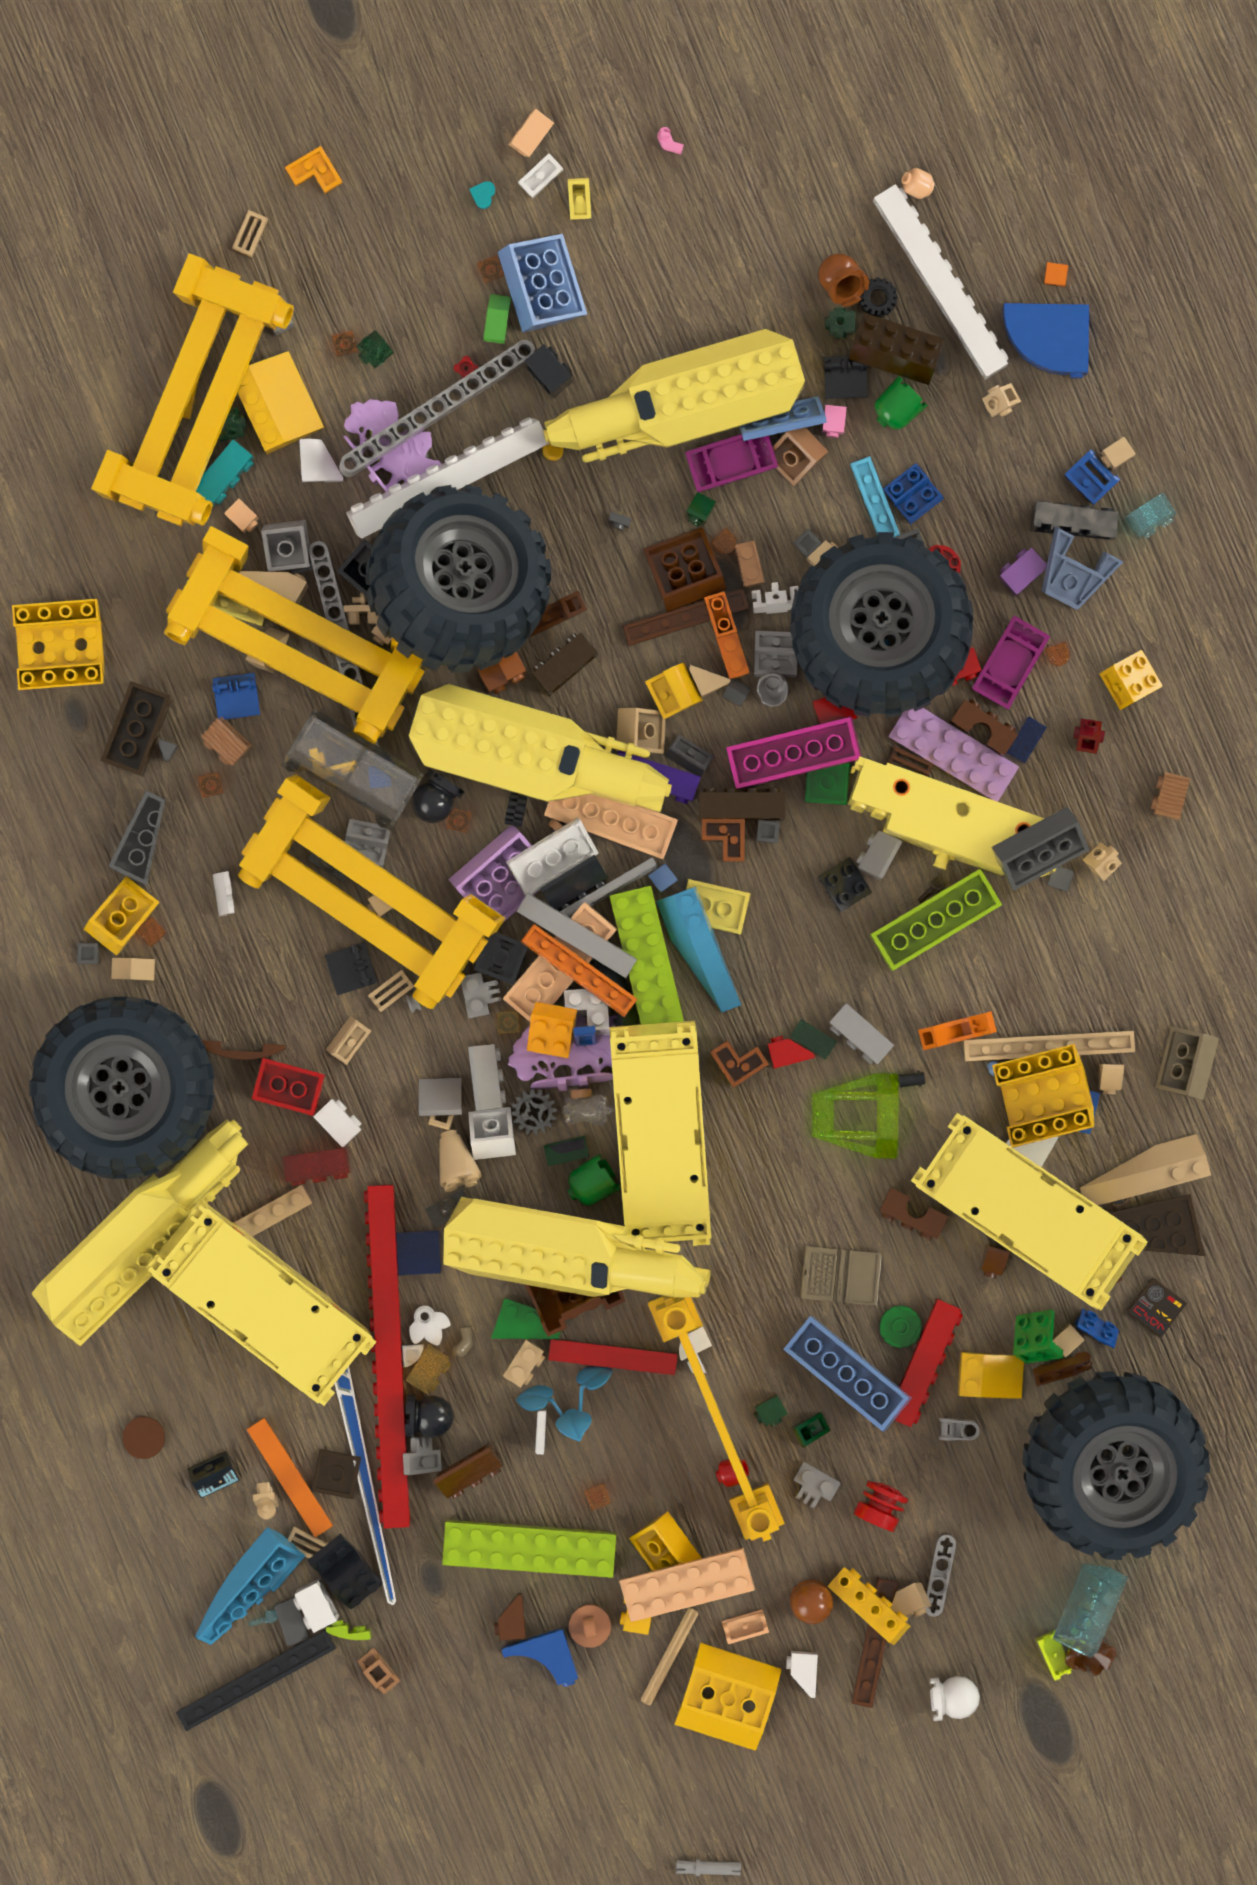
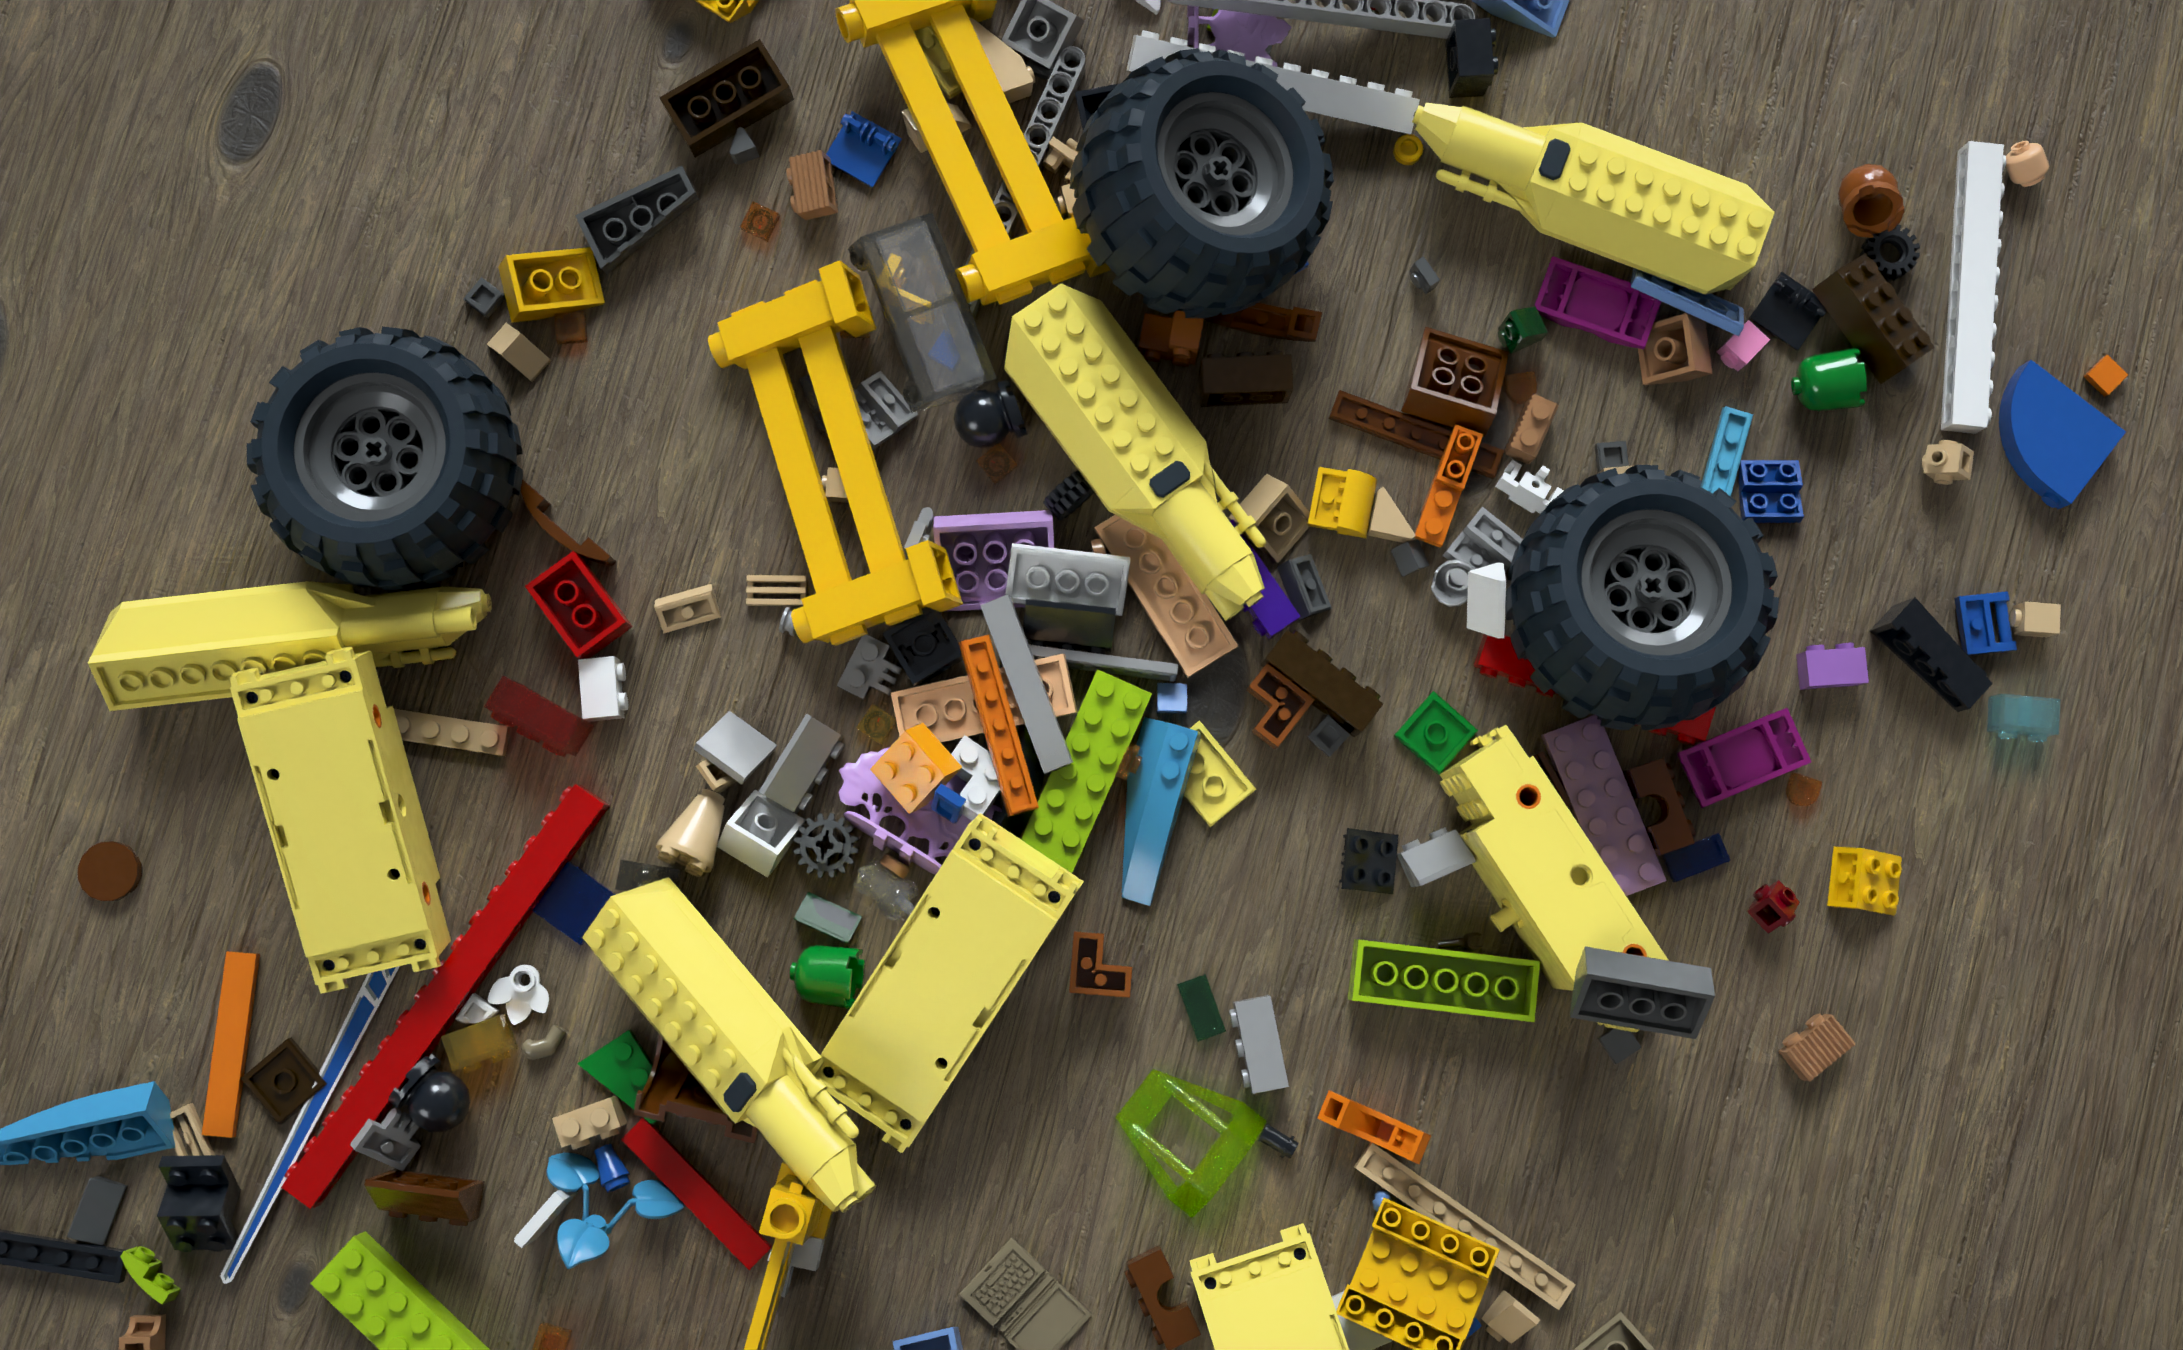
camera: 35 degrees right, 5 degrees down
black panel [187,1451,239,1498] -> none
white slope [213,871,235,917] -> none
clear light blue hand [249,1610,278,1627] -> none
tan hips [253,1482,279,1520] -> none
white brick [293,1578,339,1633] -> none
black hinge [324,942,378,996] -> none
dark pink brick [726,717,862,789] -> none
red slope [767,1036,815,1069] -> none
clear green brick [825,307,856,339] -> none
sand blue wing [1041,526,1123,610] -> none
tan brick [1083,842,1122,881] -> none
none -> blue cone [594,1144,630,1193]
none -> light grey hinge [904,507,934,559]
none -> clear orange plate [1115,743,1142,780]
none -> white slope [1467,563,1506,638]

